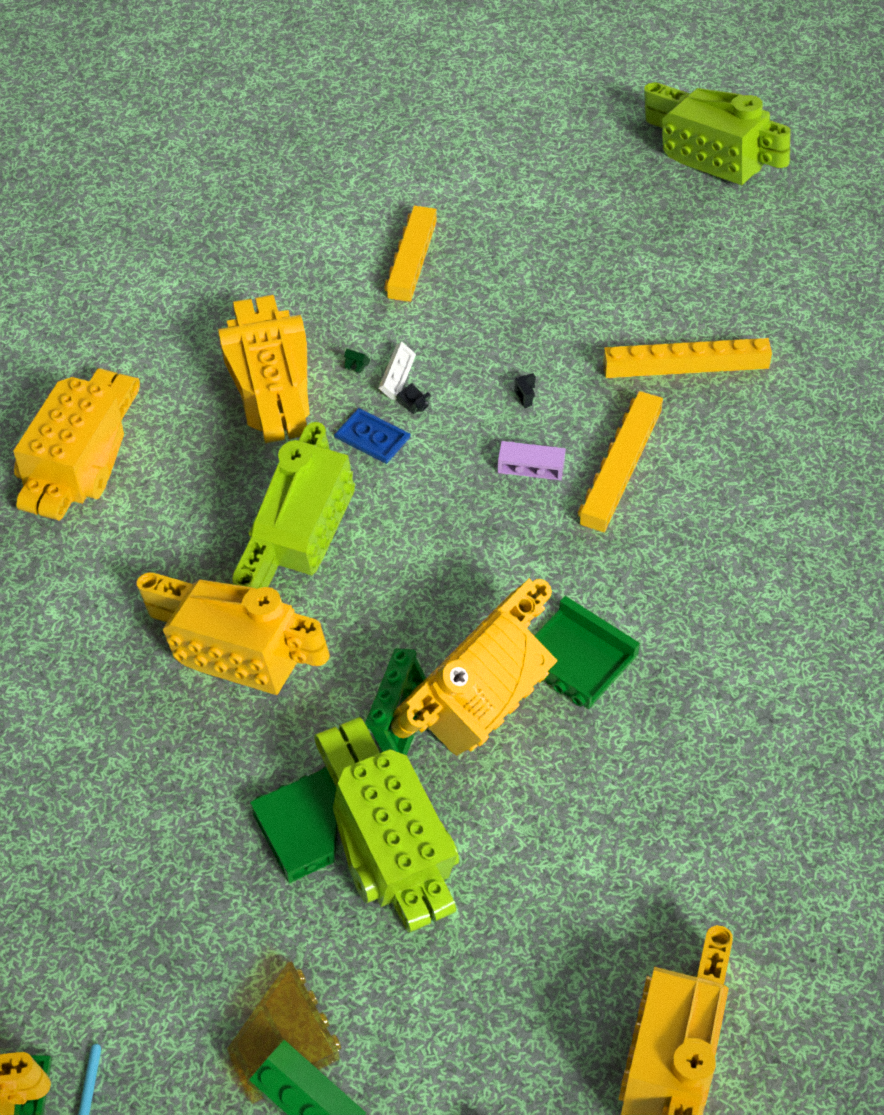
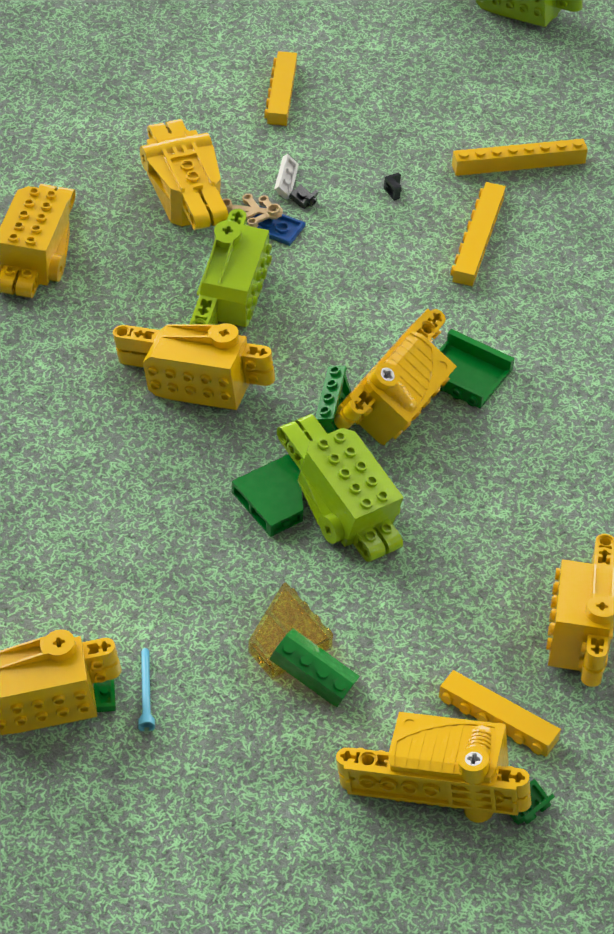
camera: 10 degrees left, 5 degrees down
dark green tile [344,349,370,373] -> none
lavender brick [498,441,566,480] -> none
none -> tan plant [222,194,283,228]

